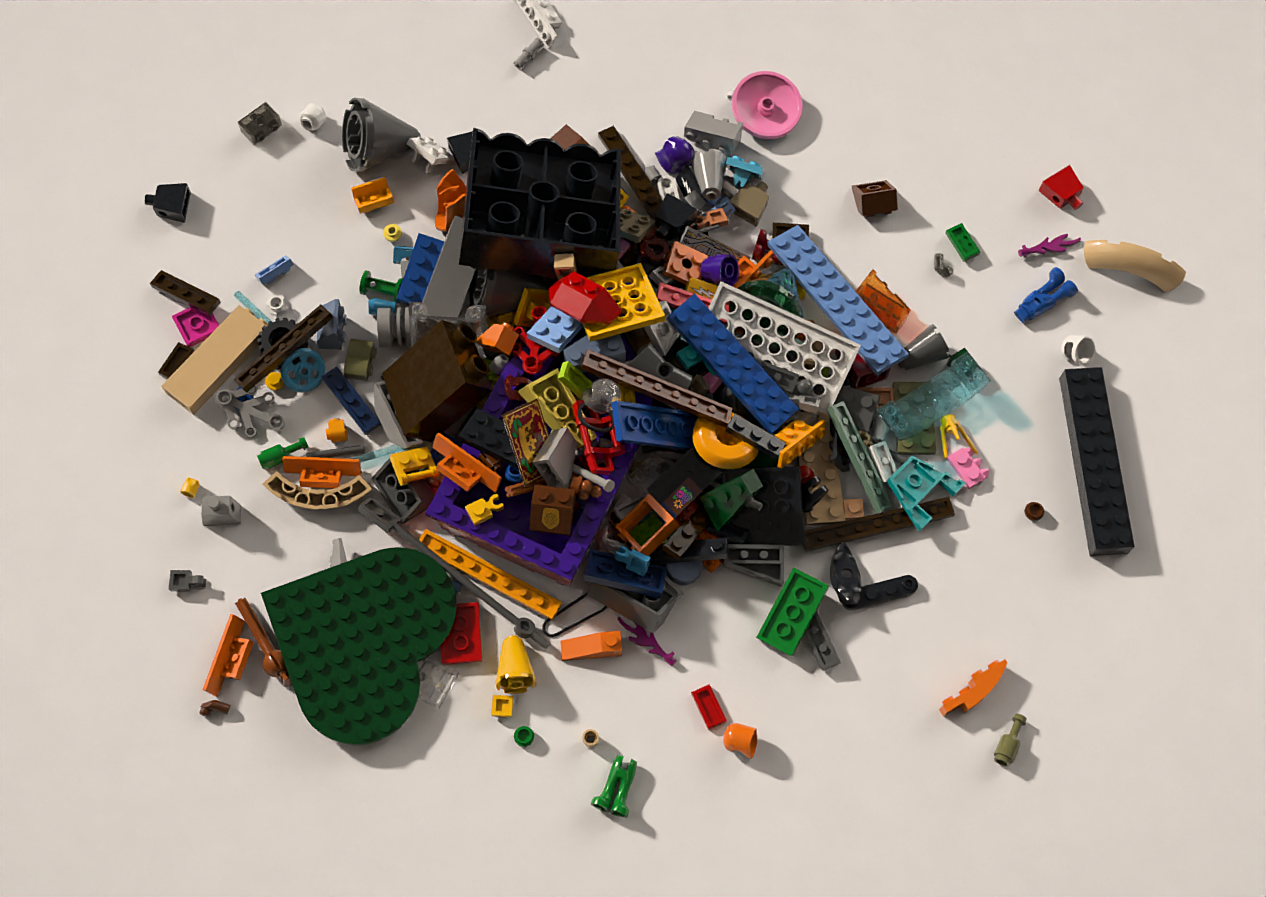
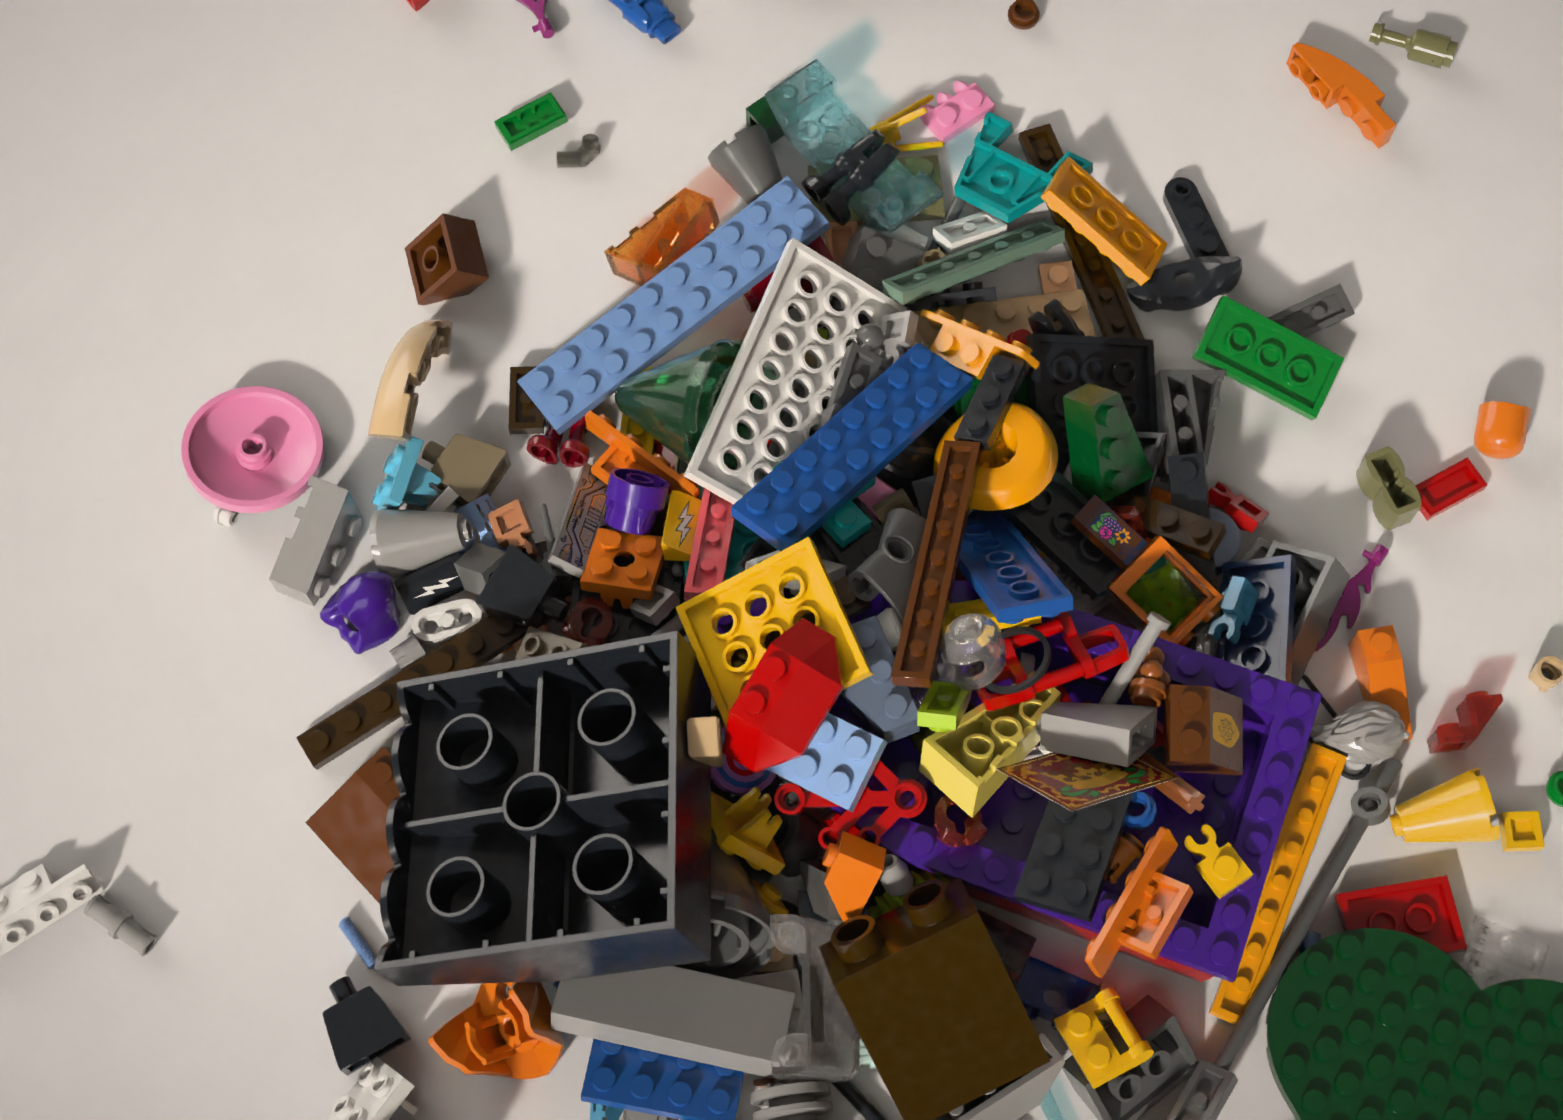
camera: 90 degrees left, 0 degrees up
none -> tan brick [368,319,453,442]
none -> black piece [801,129,900,226]
none -> light orange plate [1041,156,1168,286]
none -> red plate [1208,481,1269,534]
none -> light grey hair [1312,701,1410,764]
none -> olive brick [1356,446,1421,531]
none -> clear red slope [1427,691,1503,754]

